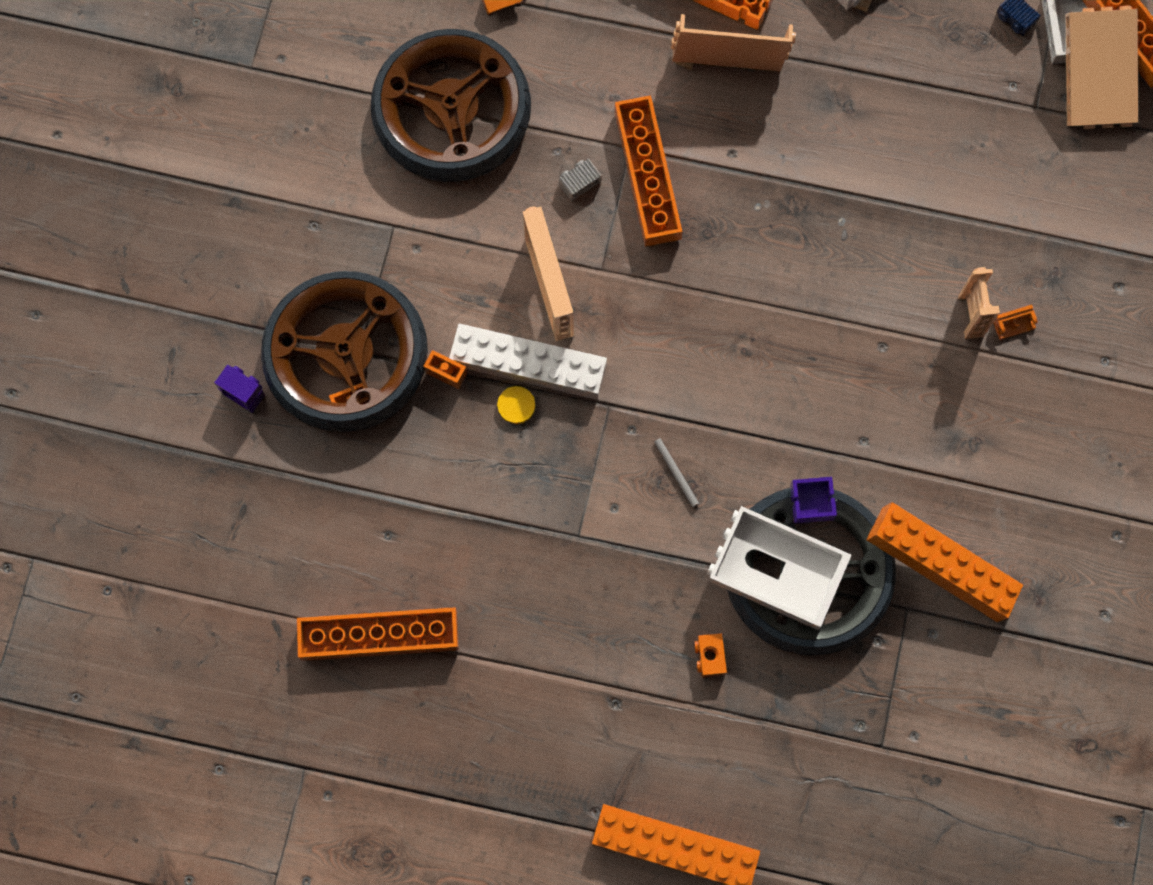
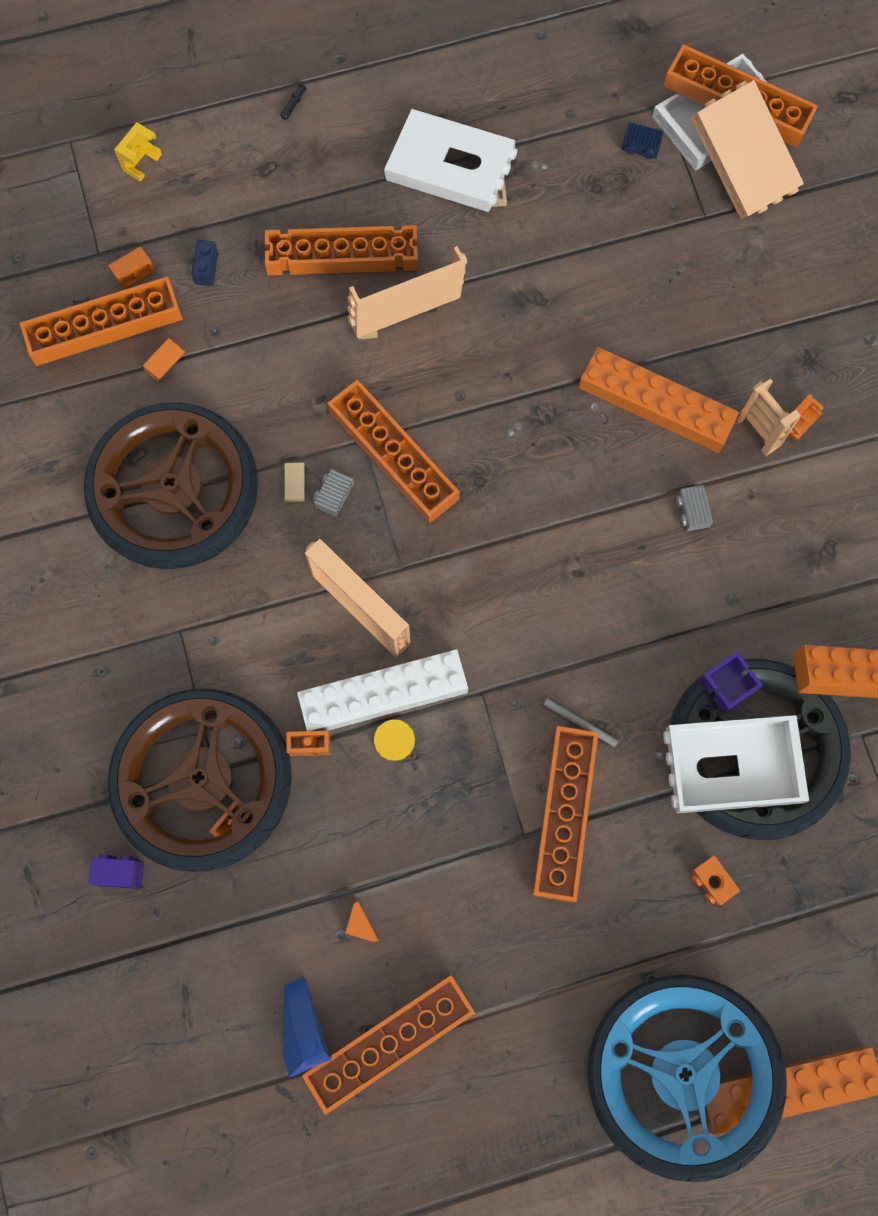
camera: 30 degrees left, 0 degrees up
none -> blue wedge [283,977,331,1078]
none -> tan tile [285,463,305,502]
none -> orange slope [345,901,379,942]
none -> orange brick [532,726,599,903]
none -> orange brick [579,347,740,453]
none -> dark azure wheel [587,975,787,1182]
none -> light grey brick [676,485,713,531]

